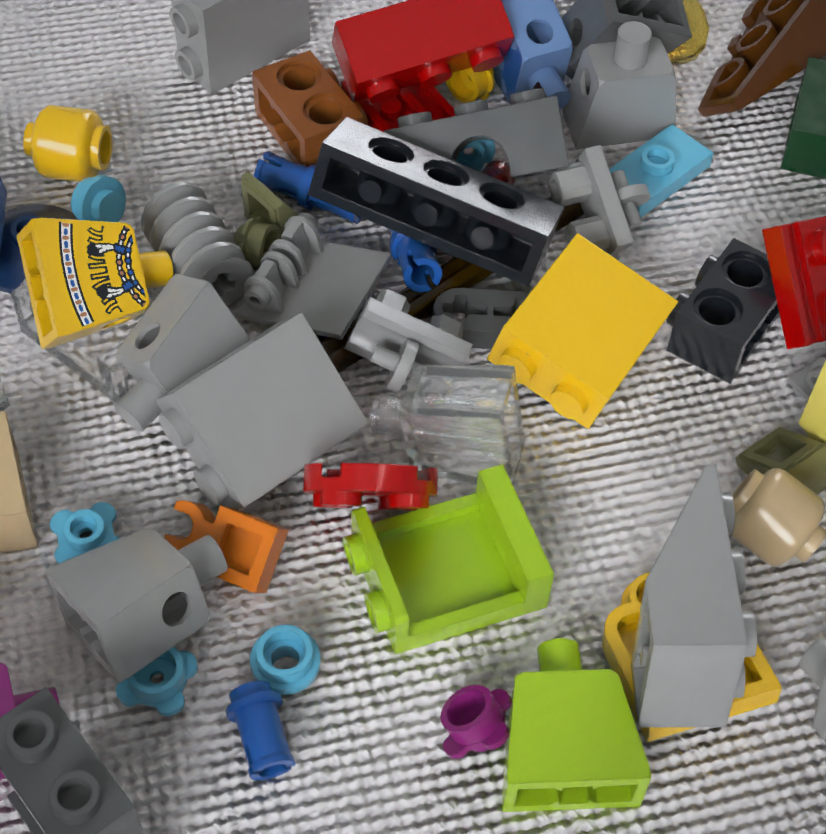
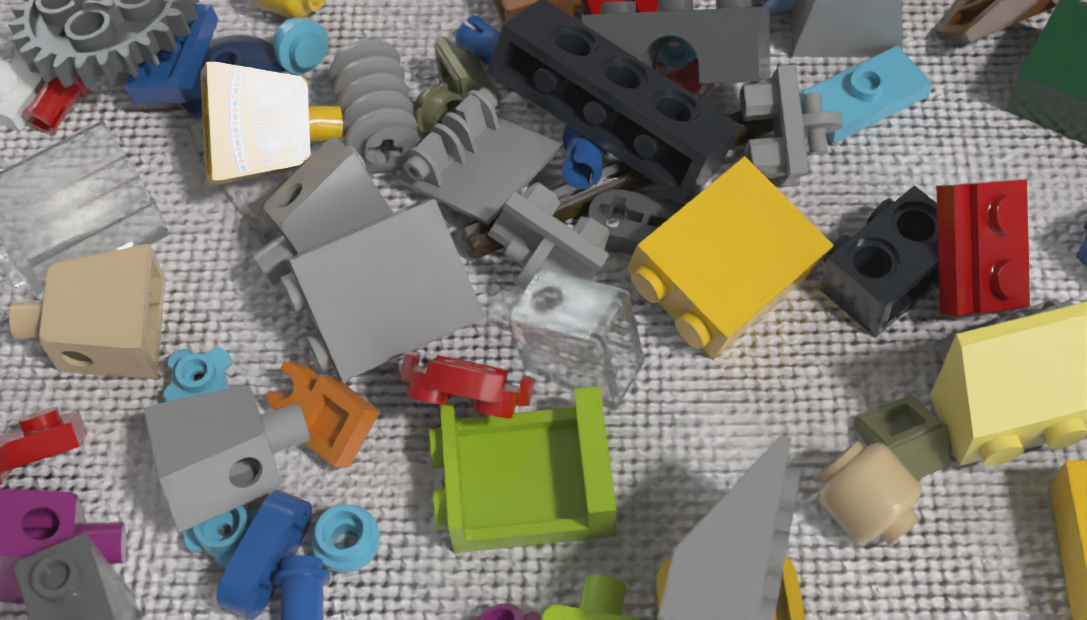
camera: 20 degrees right, 5 degrees up
none -> blue beam [216,489,312,620]

